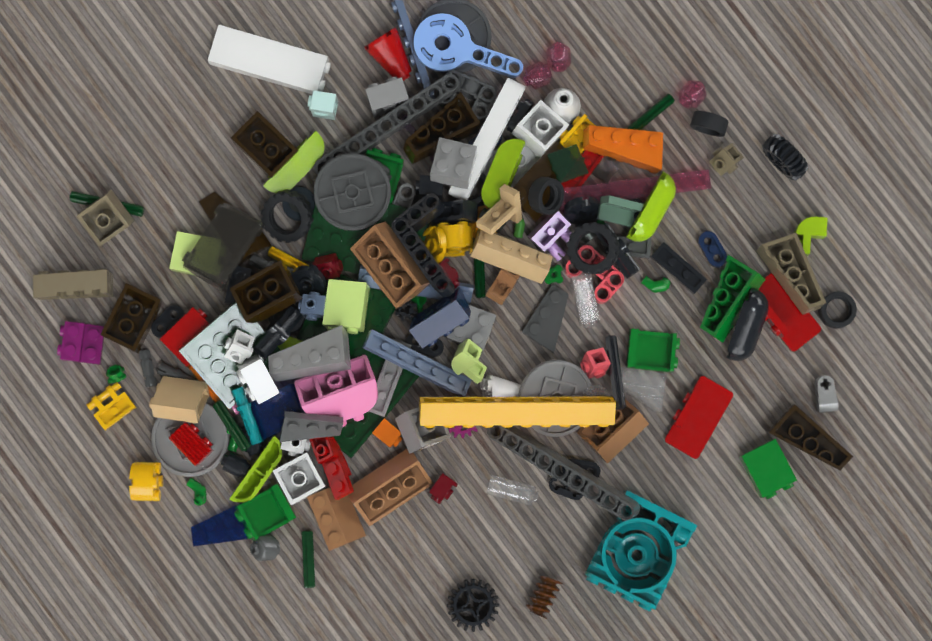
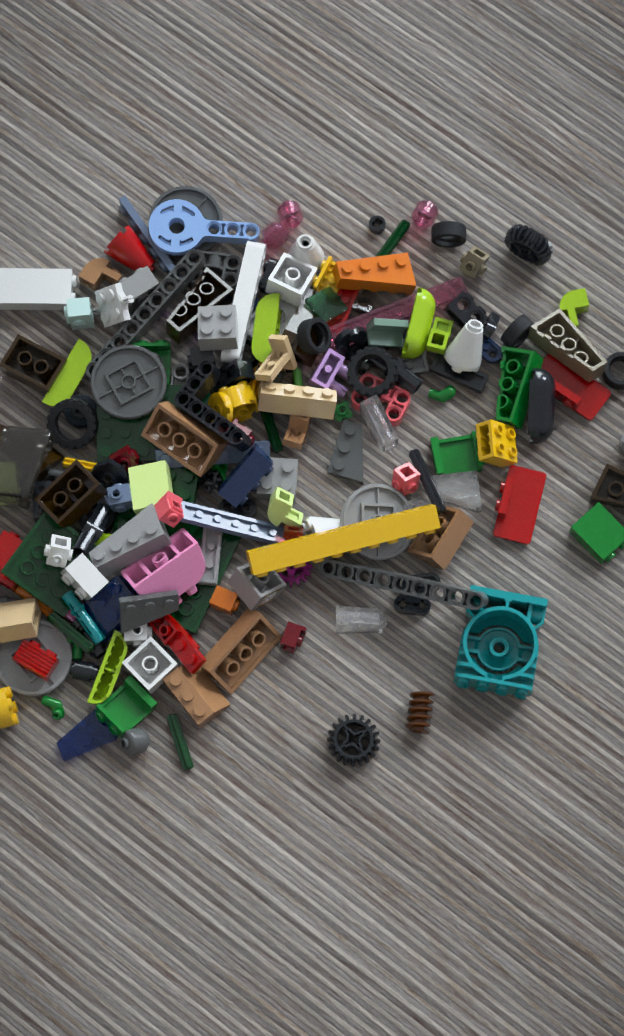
camera: 10 degrees left, 10 degrees down
none -> medium nougat brick [78,258,122,291]
none -> white plate [93,283,134,328]
none -> coral window [154,491,184,528]
none -> clear red tile [283,525,303,541]
none -> black bush [369,215,385,234]
none -> lime brick [426,317,454,355]
none -> black brick [443,291,489,329]
none -> white cone [444,319,483,373]
none -> yellow brick [476,419,518,468]
none -> black beam [483,311,500,339]
none -> black tyre [501,314,535,348]

